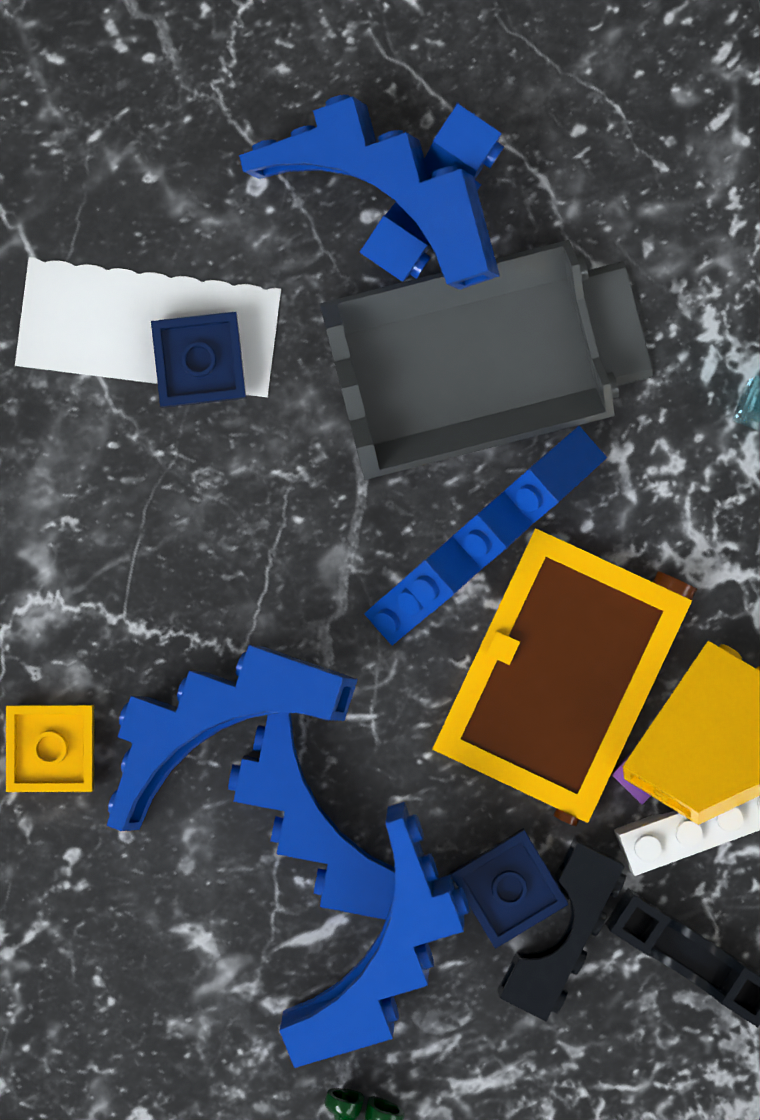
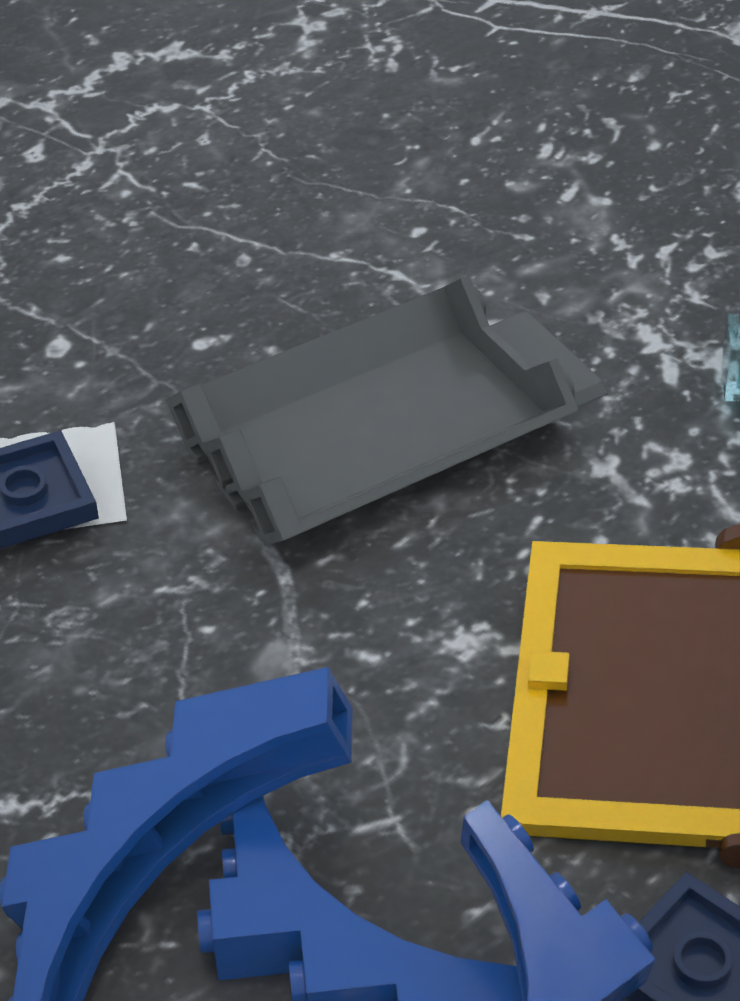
camera: 15 degrees left, 45 degrees down
blue arch [239,95,500,290] -> none
blue brick [359,103,505,282] -> none
blue arch [364,426,607,646] -> none

